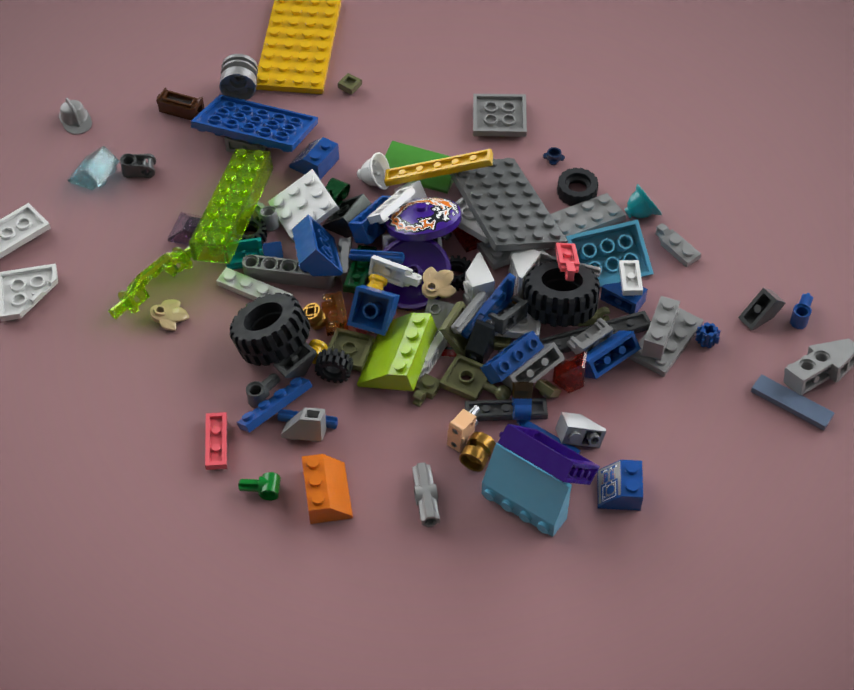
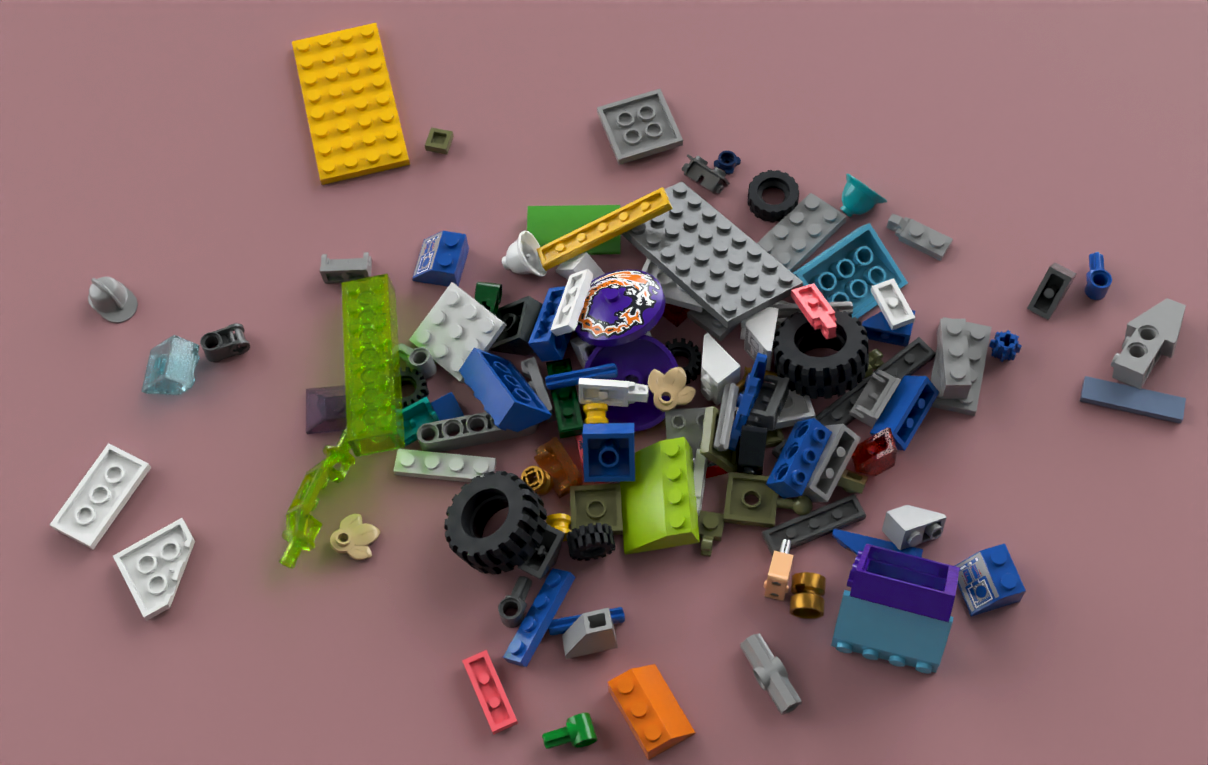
camera: 15 degrees left, 10 degrees up
reddish brown window [156,88,205,120] -> none
blue plate [191,94,318,152] -> none
light grey wheel [219,54,258,100] -> none
leg [512,382,534,420] -> none
none -> dark grey hinge [682,155,730,194]

